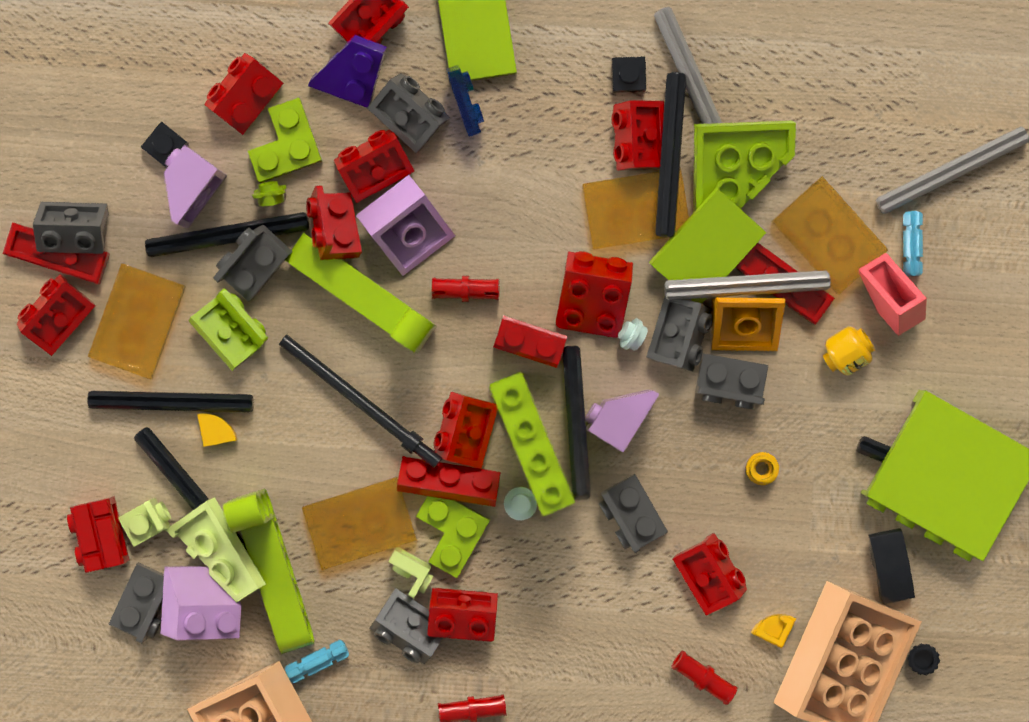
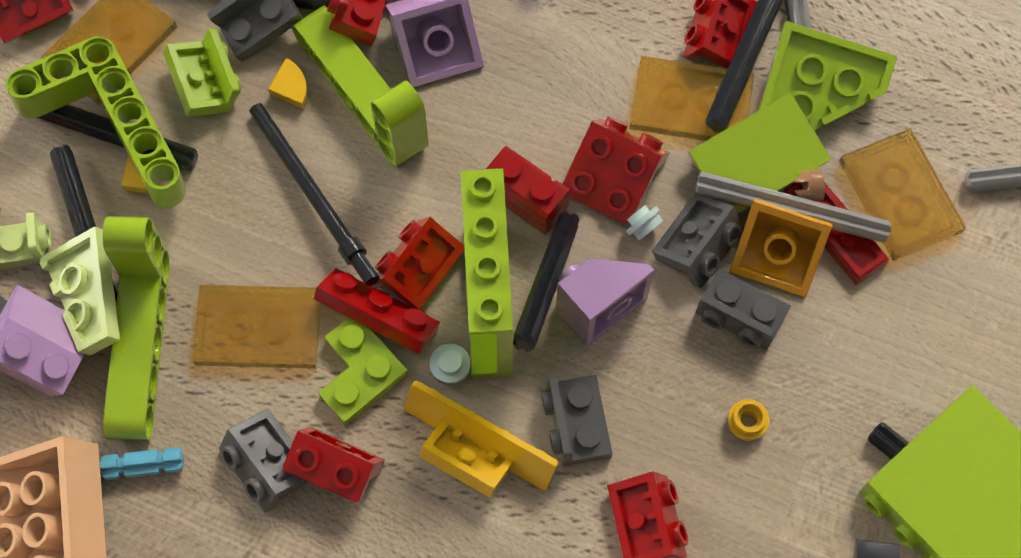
camera: 20 degrees right, 20 degrees down
yellowish green bracket [388,546,433,598] -> none
red pin [432,276,500,302] -> none
yellow head [823,326,875,376] -> none
coral slope [859,253,927,336] -> none
medium azure axle [903,211,923,276] -> none
none -> lime beam [5,36,186,208]
none -> yellow tile [268,58,308,110]
none -> yellow bracket [404,381,559,498]
none -> medium nougat hinge [794,169,825,201]

